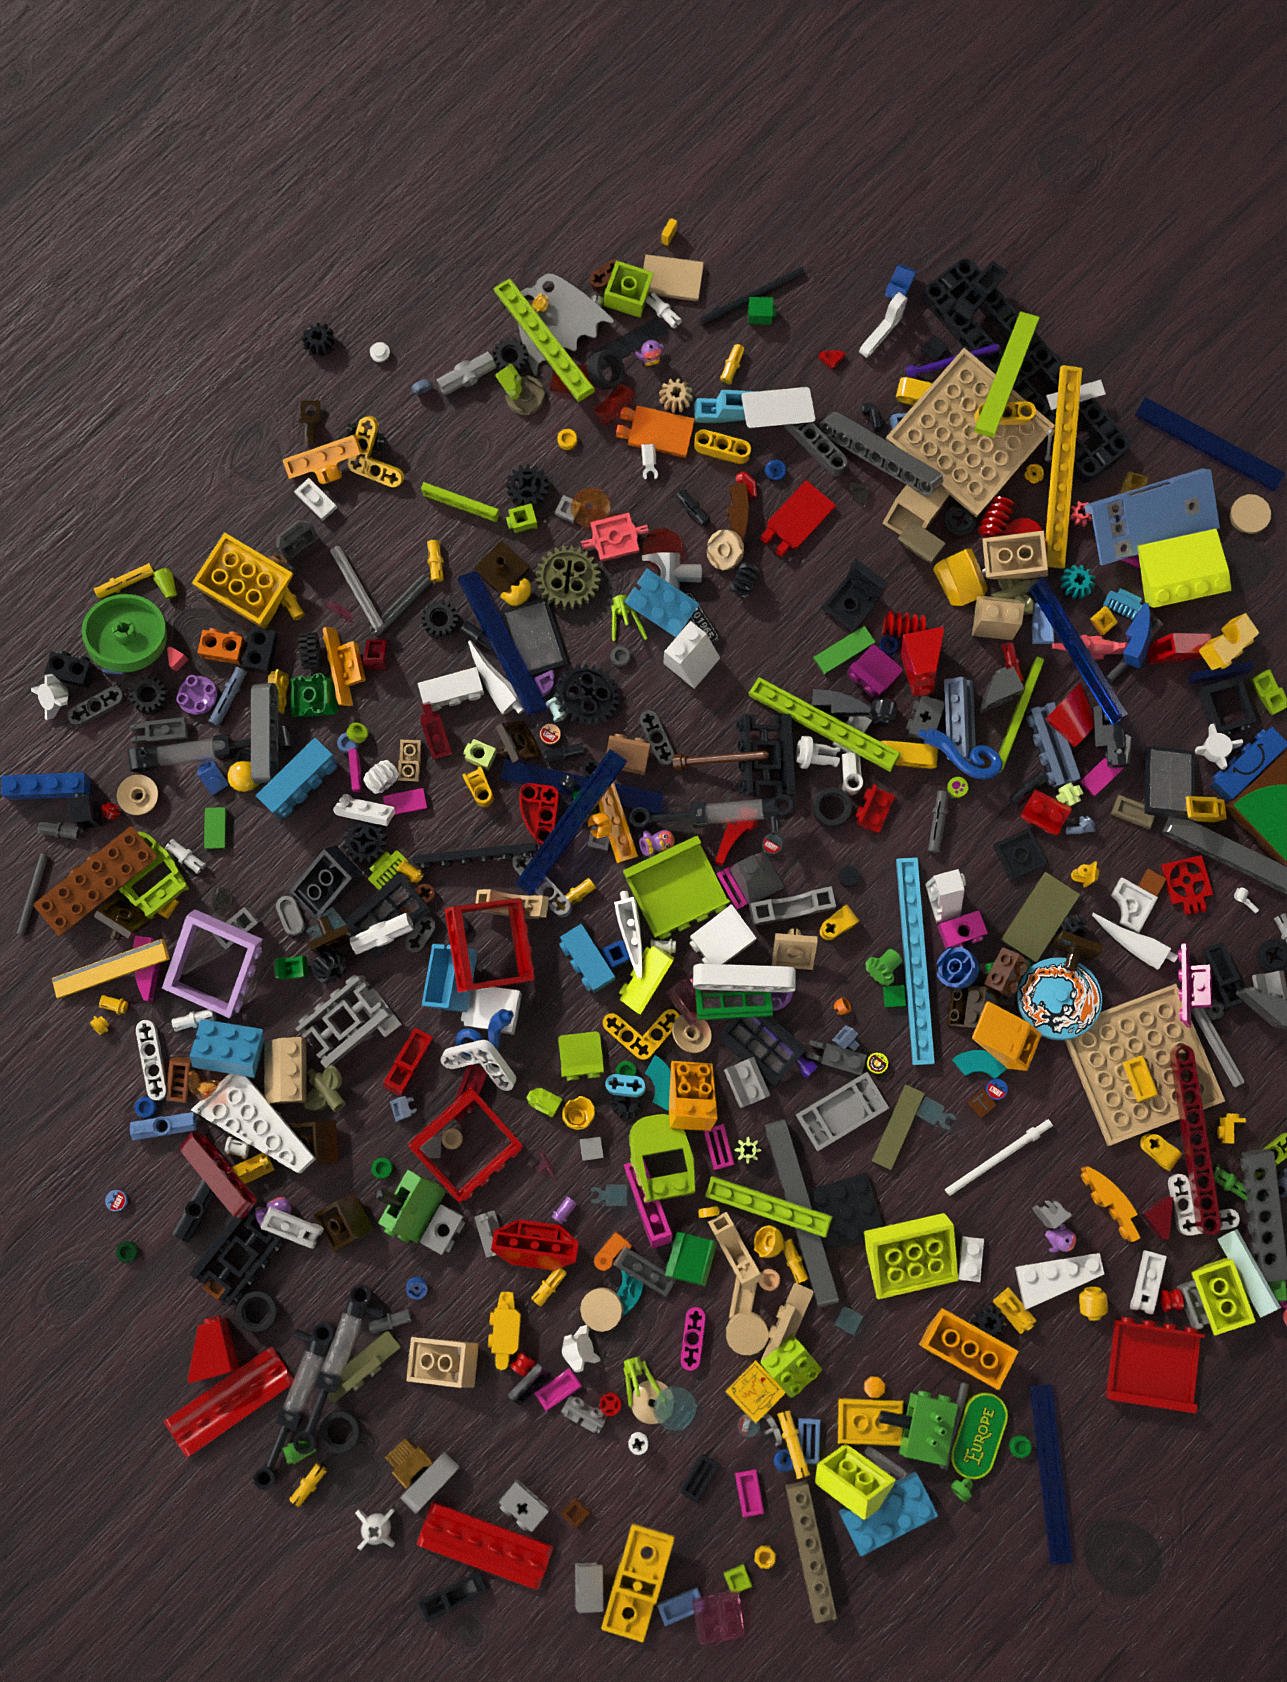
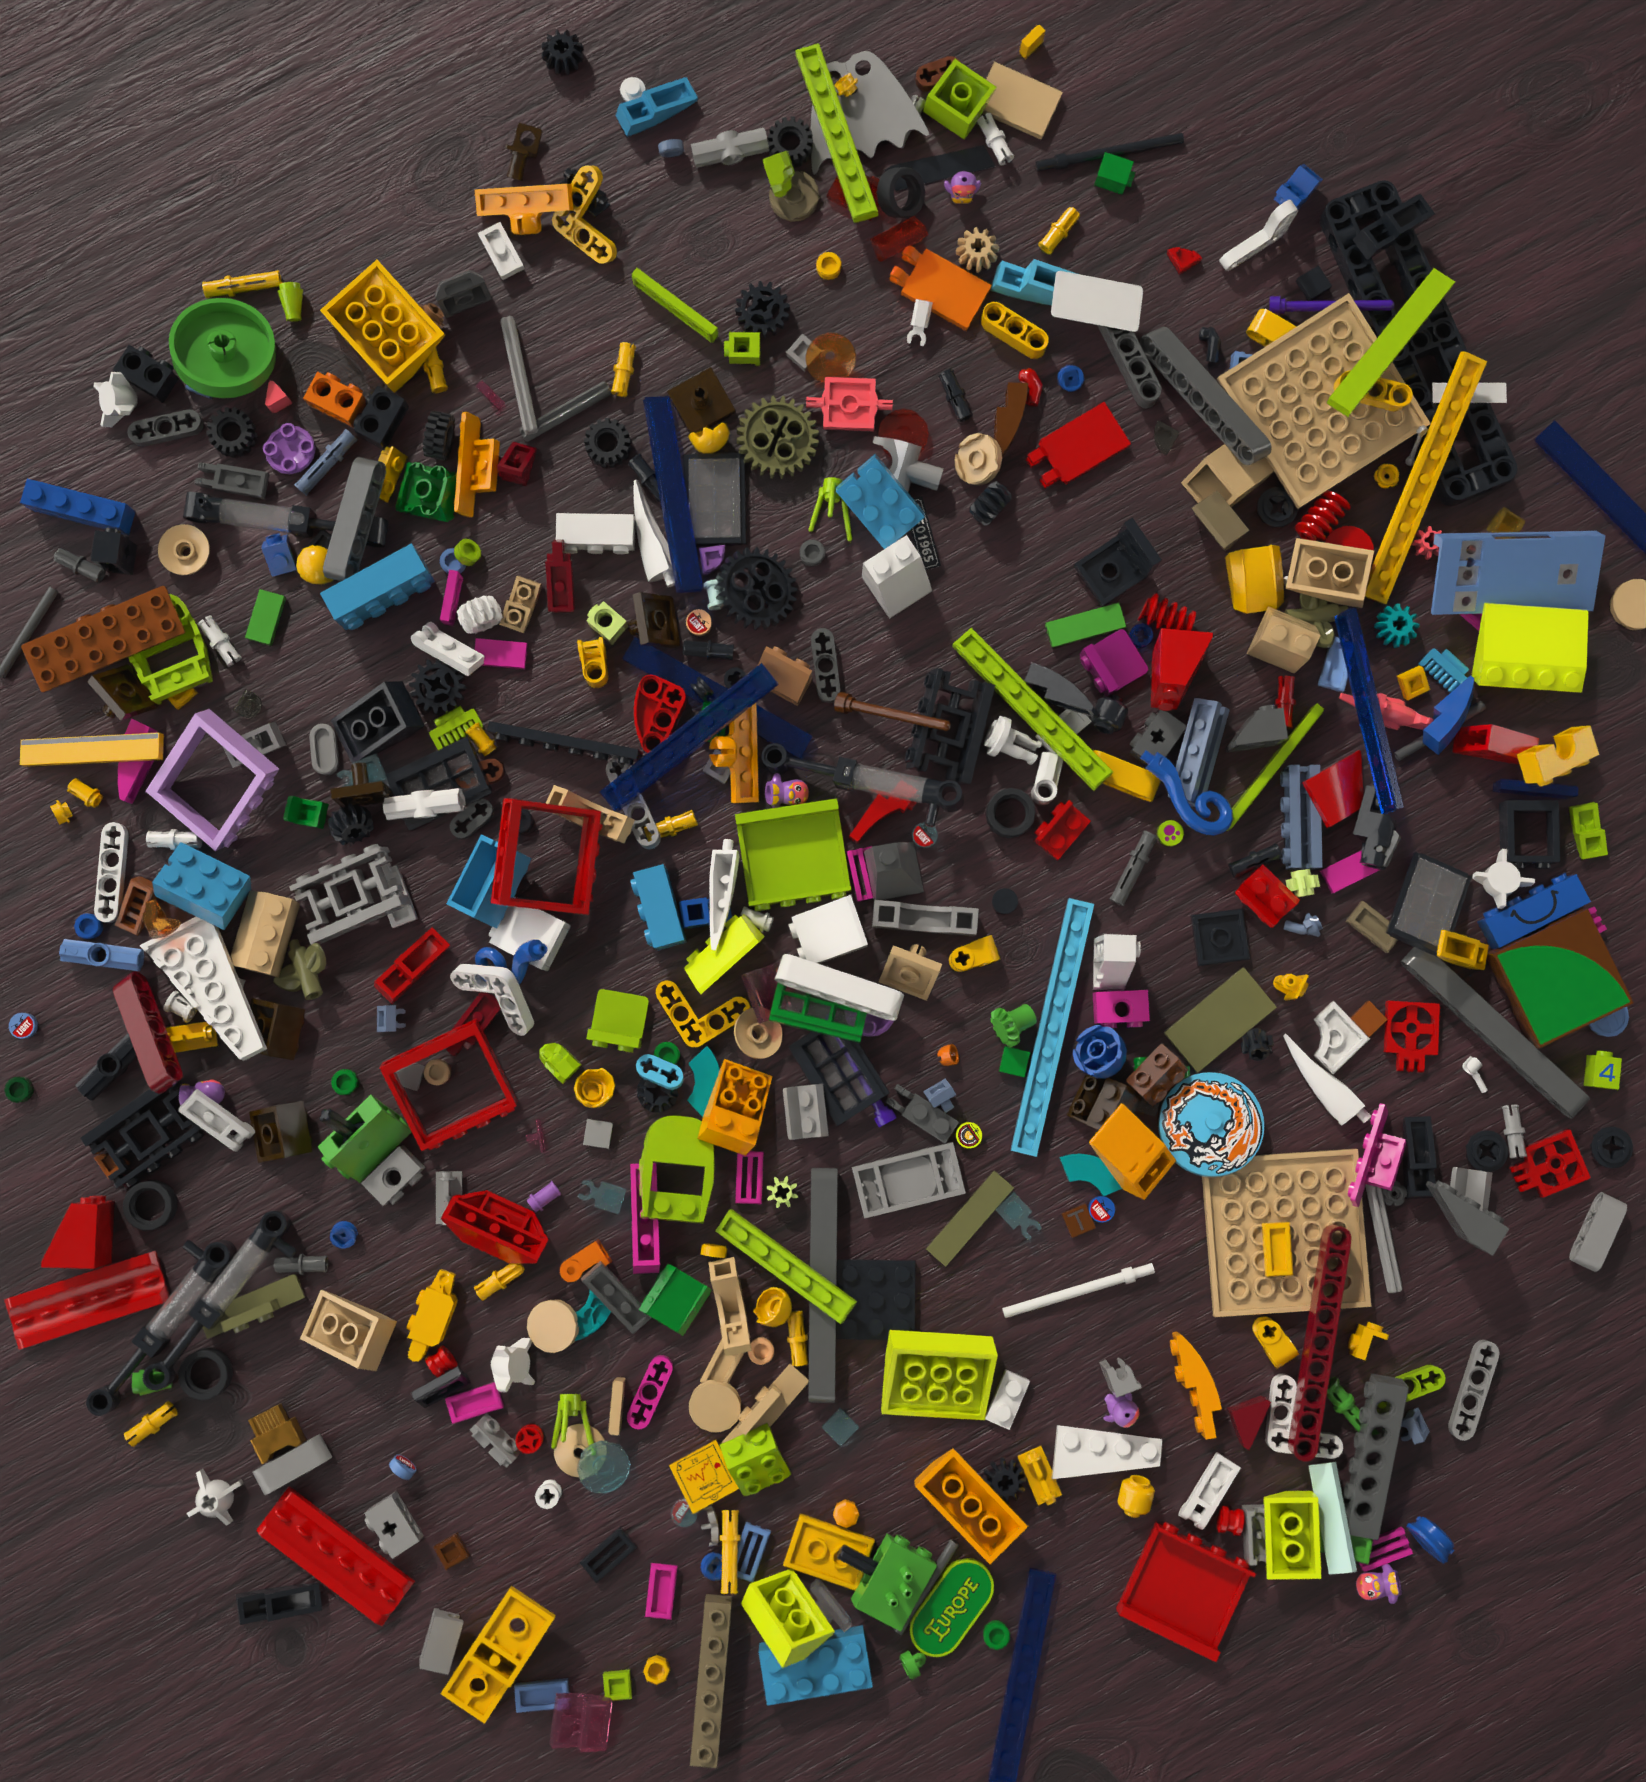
camera: 15 degrees right, 5 degrees up
red plate [101,803,122,820] -> none
dark brown tile [1051,931,1103,972] -> none
none -> medium blue tile [389,1454,416,1480]
none -> tan tile [608,1377,626,1435]
none -> dark azure slope [615,77,698,137]

